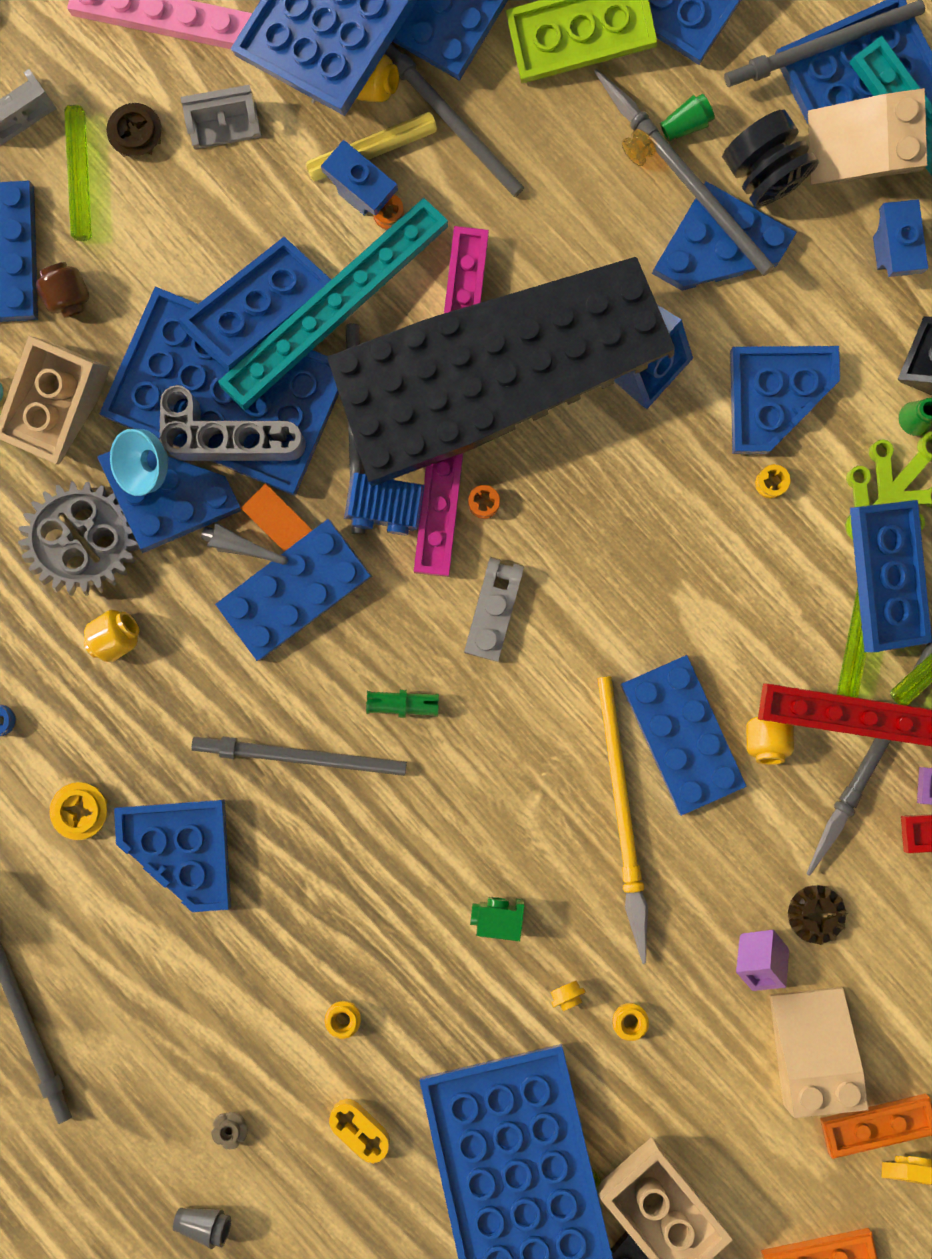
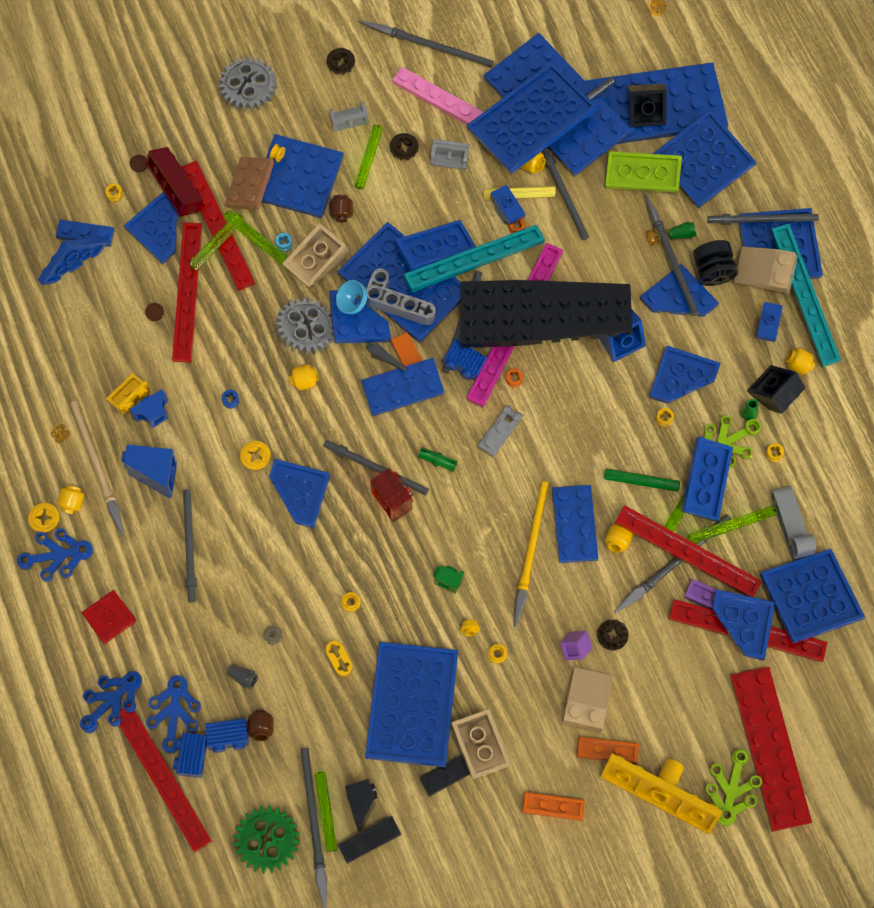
camera: 10 degrees right, 15 degrees down
none -> clear red brick [370,468,413,523]
none -> green axle [604,468,680,492]

